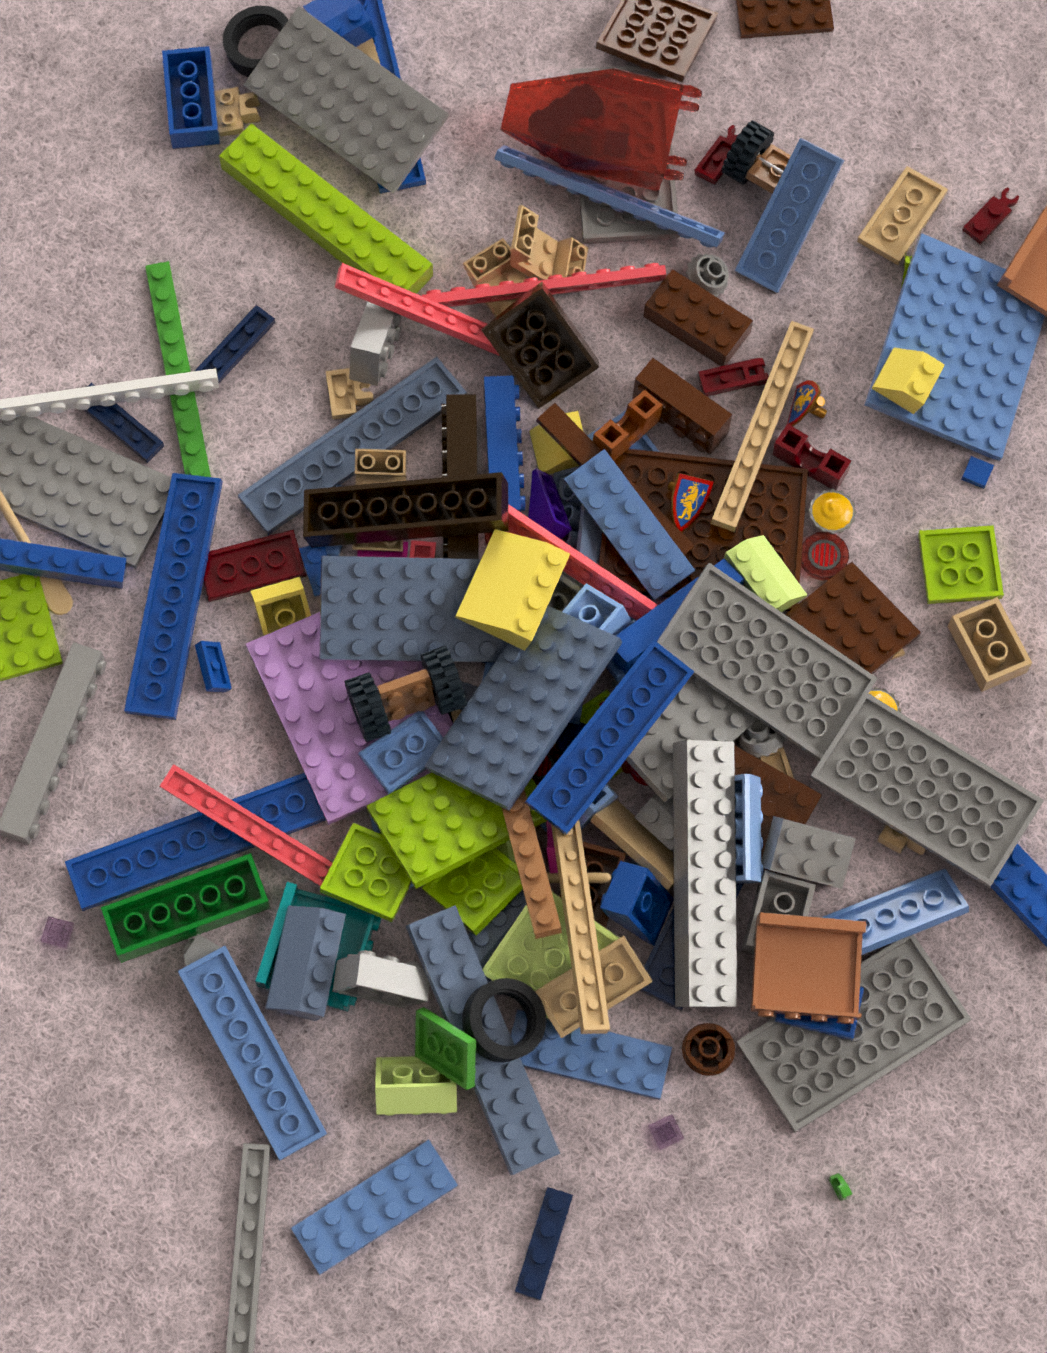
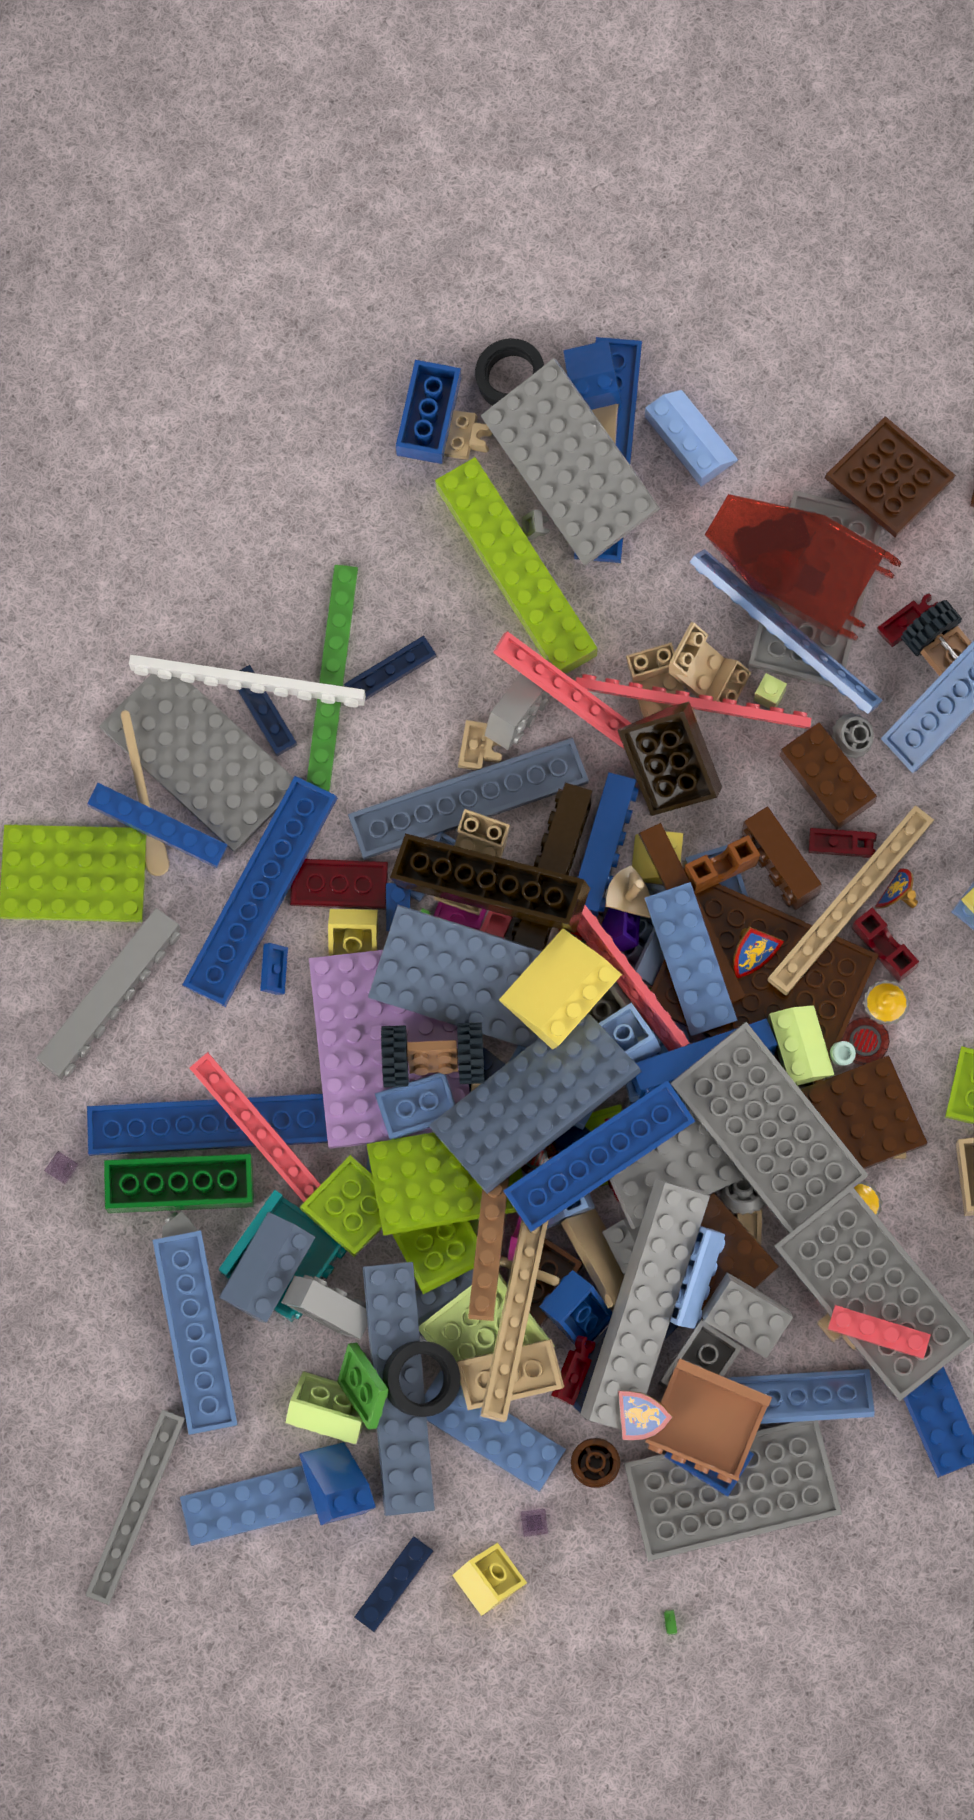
camera: 25 degrees right, 5 degrees up
none -> blue slope [299,1442,376,1525]
none -> light yellow slope [452,1543,527,1616]
none -> light grey tile [522,510,550,540]
none -> dark red plate [551,1335,596,1406]
none -> tan shield [605,866,651,918]
none -> shield [618,1390,673,1440]
none -> light blue slope [645,390,738,487]
none -> yellowish green brick [754,673,787,709]
none -> coral plate [828,1305,931,1359]
none -> light aqua tile [830,1041,856,1066]

